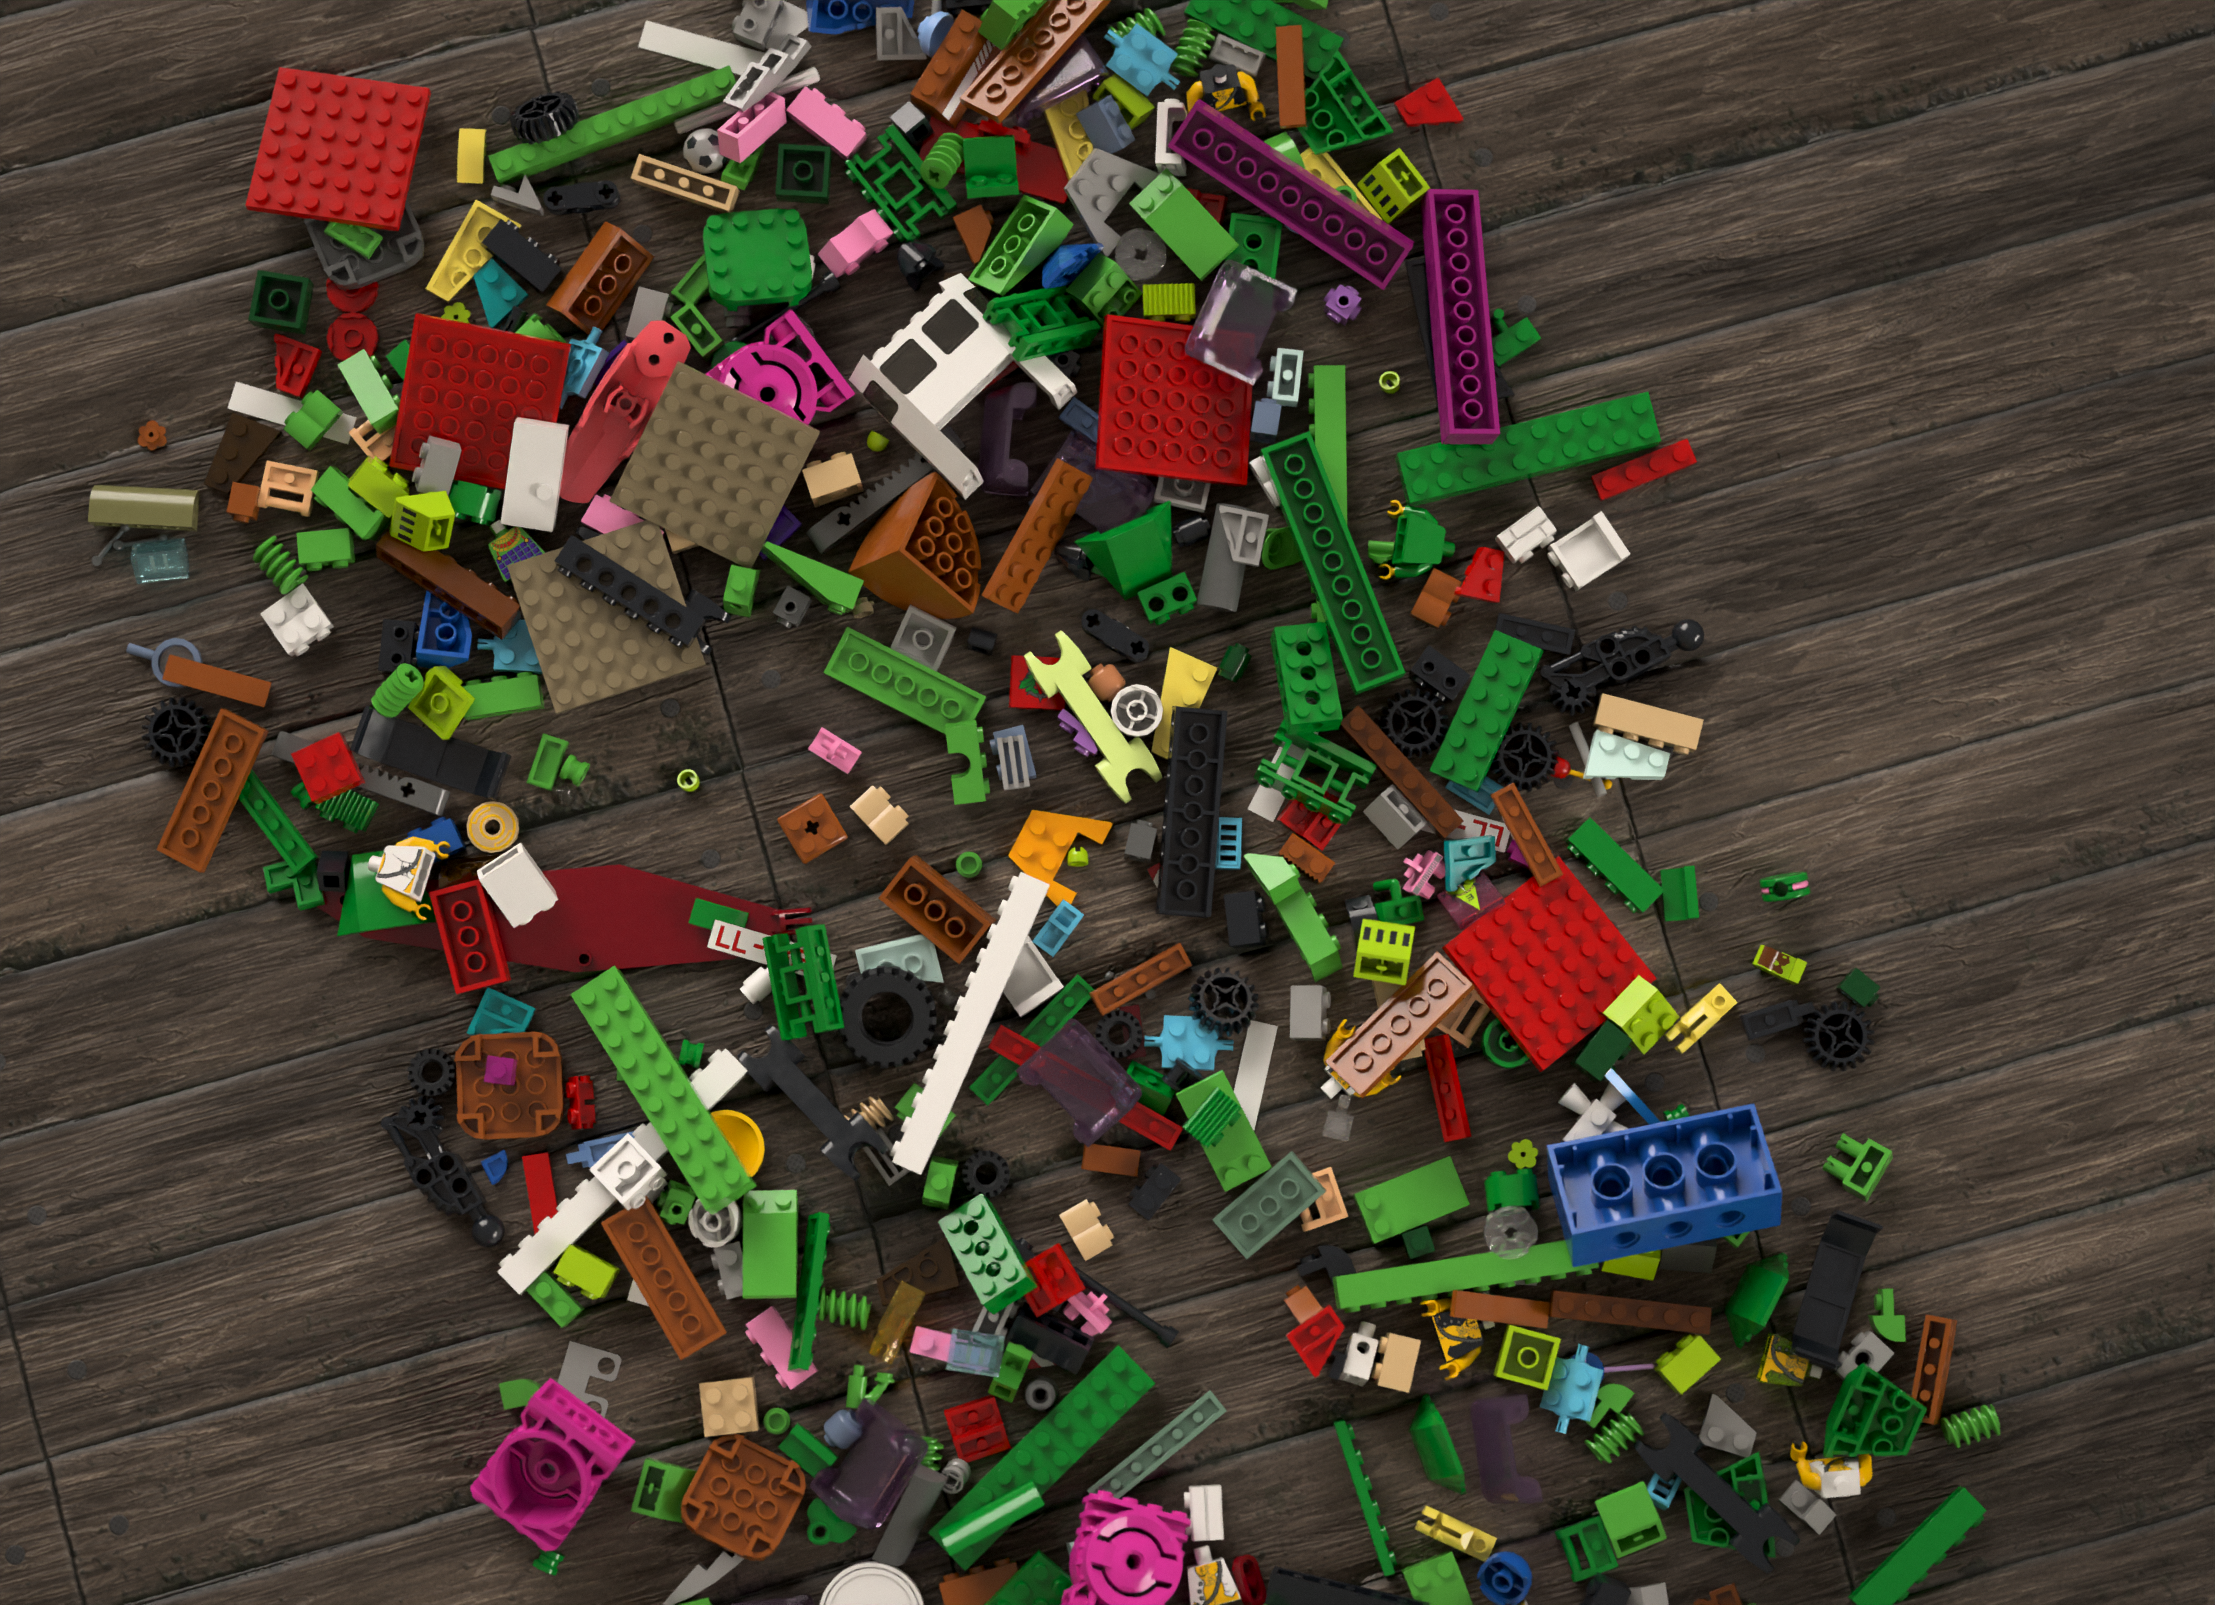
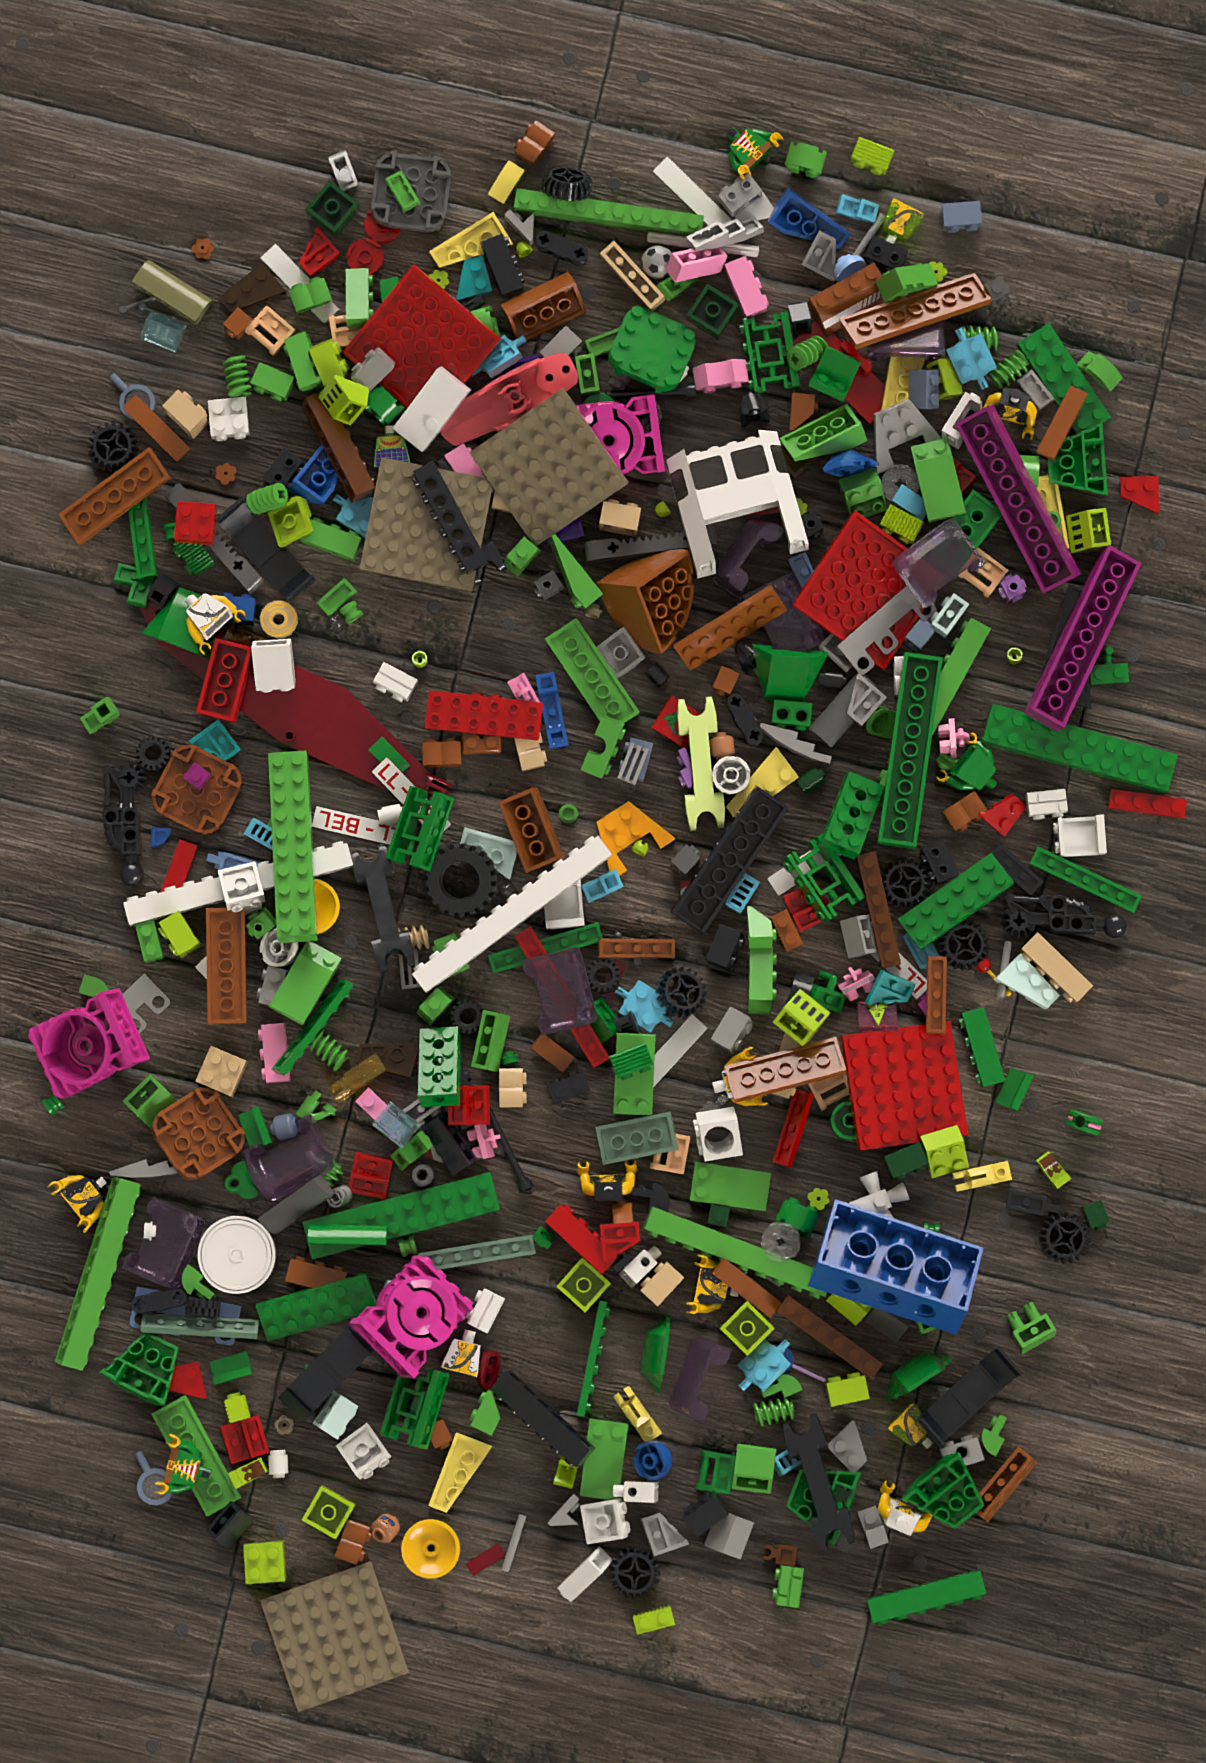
camera: 30 degrees right, 0 degrees up
red plate [245,67,431,231] -> none
red hinge [566,1076,596,1130] -> none
green wheel [678,1039,704,1069] -> none
bright green plate [764,1408,790,1434] -> none
green fence [982,286,1101,362] -> none
dark azure sticker [1605,1068,1661,1125] -> none
bright green piece [1940,1404,2000,1449] -> none
none -> bright green brick [80,697,120,734]
none -> tan brick [162,390,209,439]
none -> dark orange plant [216,463,237,485]
none -> medium azure slope [244,817,273,851]
none -> white sticker [312,806,396,845]
none -> light grey slope [328,150,359,191]
none -> white brick [373,662,418,703]
none -> bright green wheel [398,1235,418,1257]
none -> dark orange brick [422,738,461,768]
none -> red bracket [425,690,543,741]
none -> bright green brick [471,1010,510,1072]
none -> green plate [500,1051,519,1066]
none -> dark orange brick [514,121,555,167]
none -> lime hinge [516,241,533,258]
none -> green plate [532,1226,556,1249]
none -> blue slope [535,672,569,749]
none -> red brick [545,1204,618,1275]
none -> lime brick [556,1258,611,1312]
none -> torso [577,1160,637,1201]
none -> white brick [693,1107,743,1161]
none -> dark orange brick [712,666,739,698]
none -> light grey slope [760,723,832,766]
none -> light grey piece [838,579,937,675]
none -> medium azure slope [891,484,927,521]
none -> bright pink hips [938,719,970,758]
none -> light nougat plate [957,548,1008,598]
none -> green plate [1029,846,1142,913]

